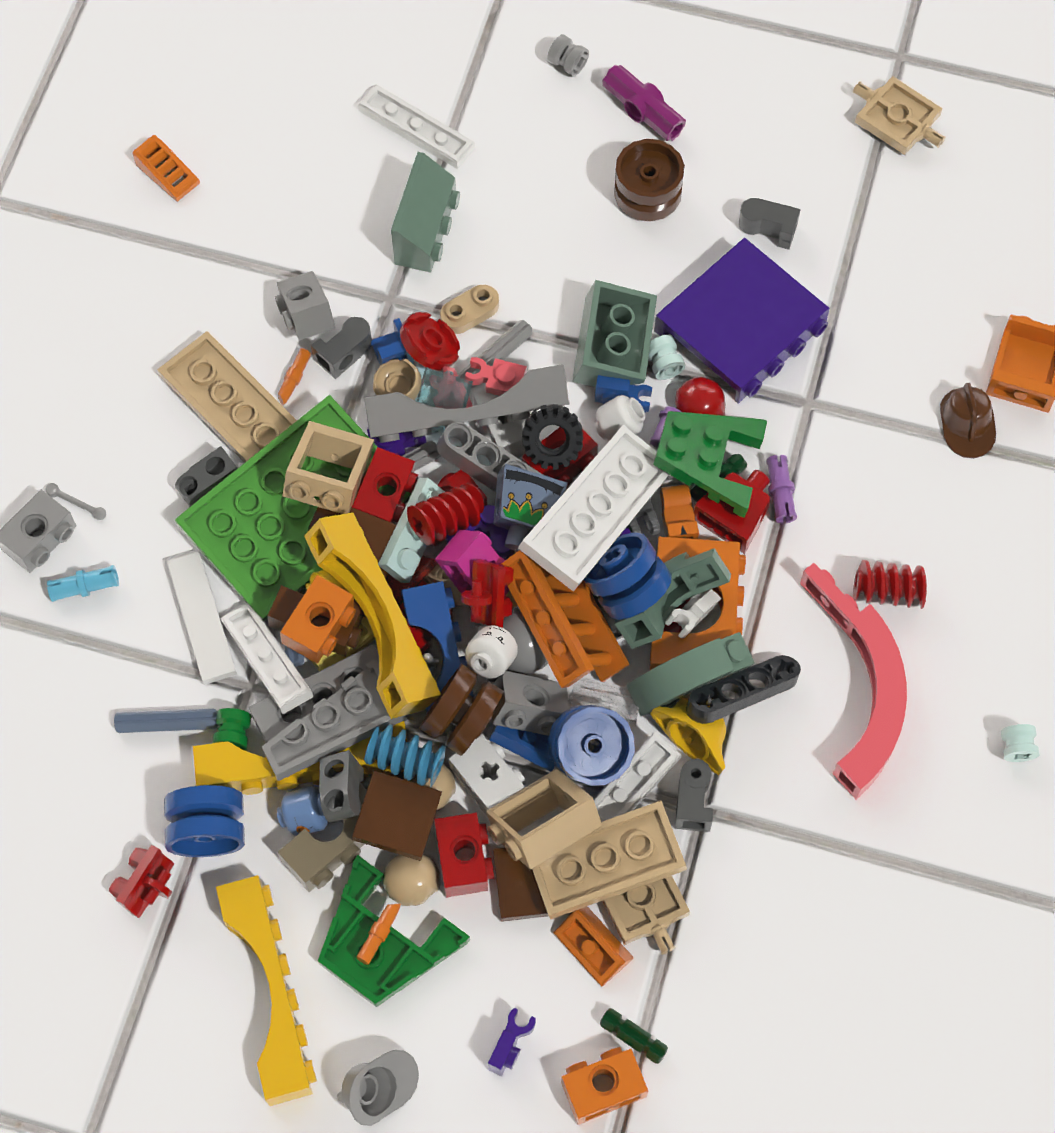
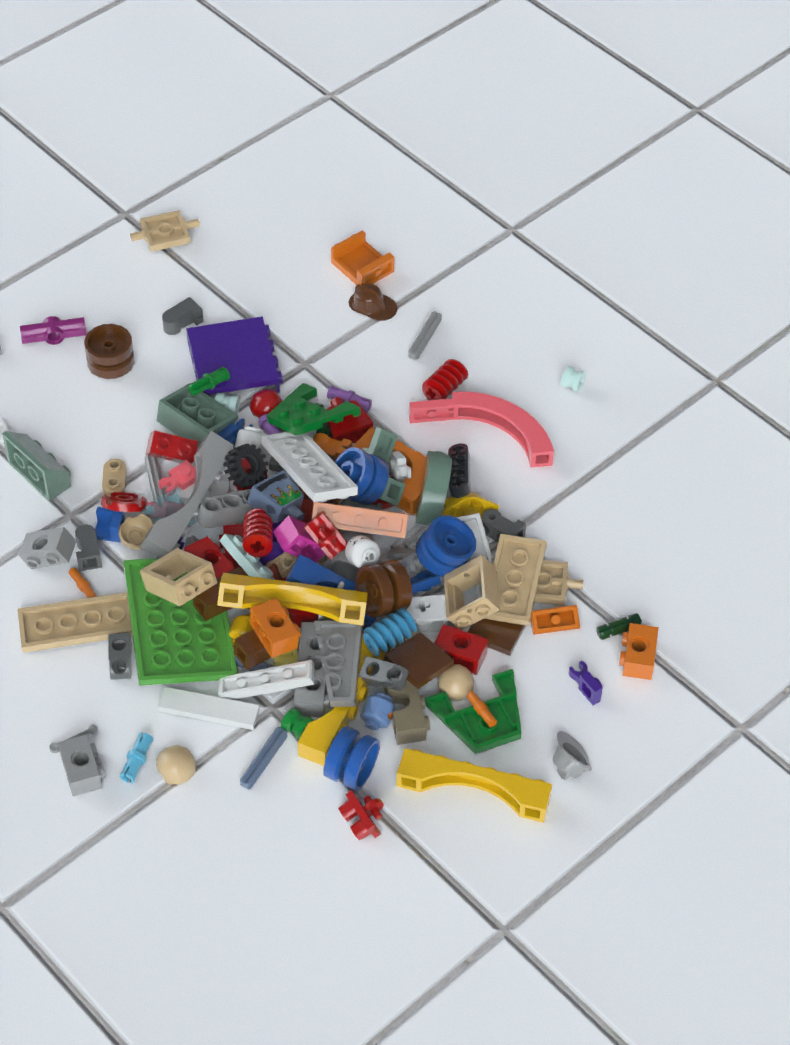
camera: 60 degrees left, 15 degrees down
none -> red brick [145,430,199,464]
none -> tan hair [156,745,196,785]
none -> green axle [188,366,230,396]
none -> light grey axle [408,311,442,360]

